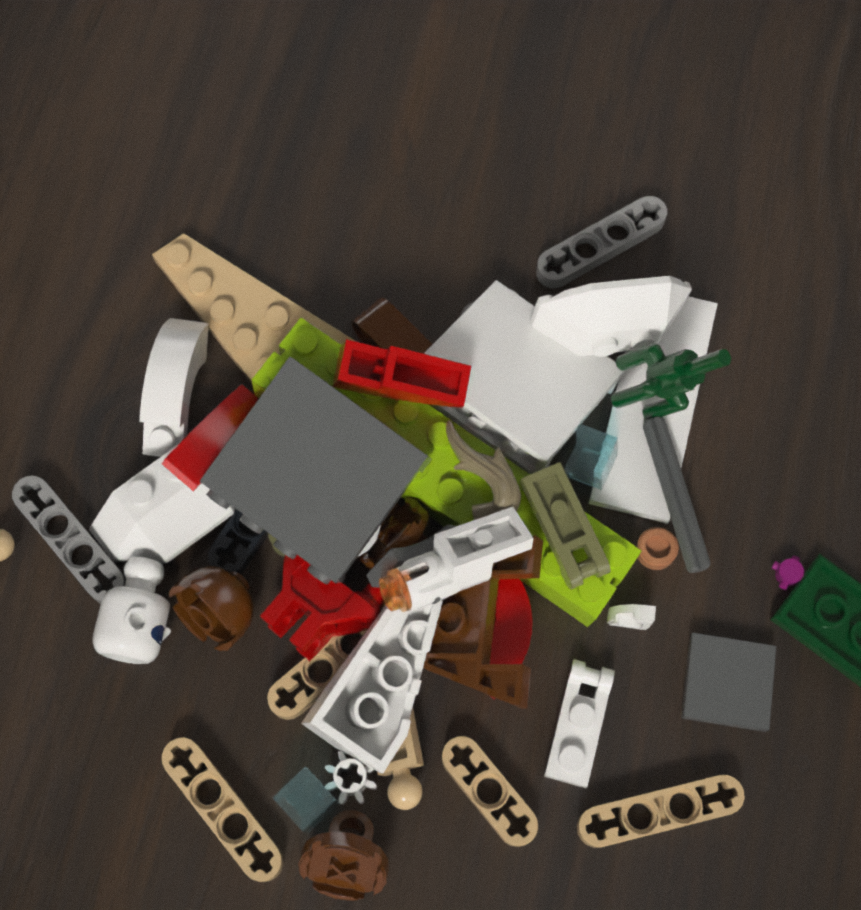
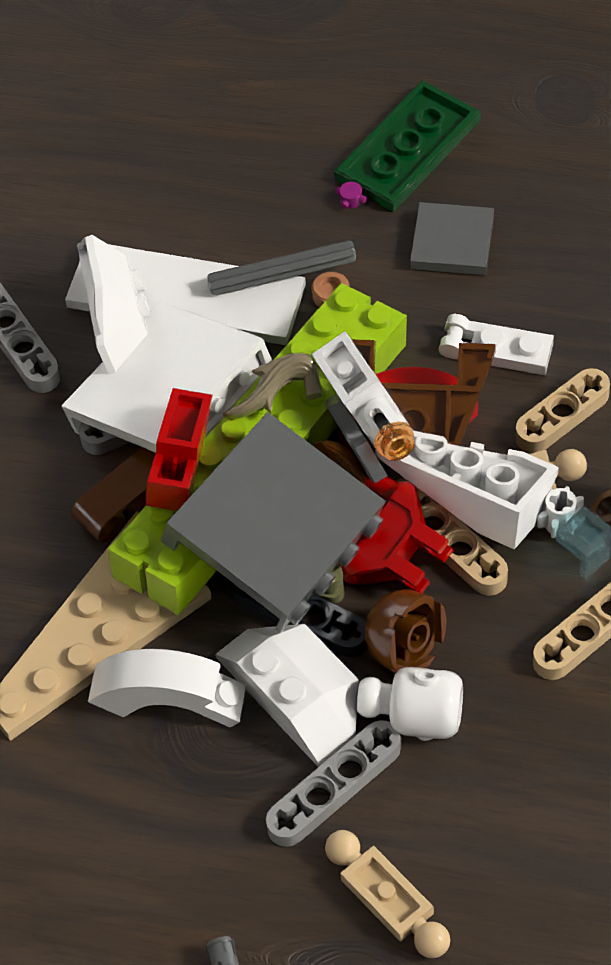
camera: 85 degrees left, 15 degrees down
red slope [161,384,259,491] -> none
olive plate [520,462,611,590] -> none
clear light blue panel [564,424,618,490] -> none
tan beam [577,775,745,848] -> none
white tile [607,604,656,630] -> none
dark green plant [611,343,731,420] -> none

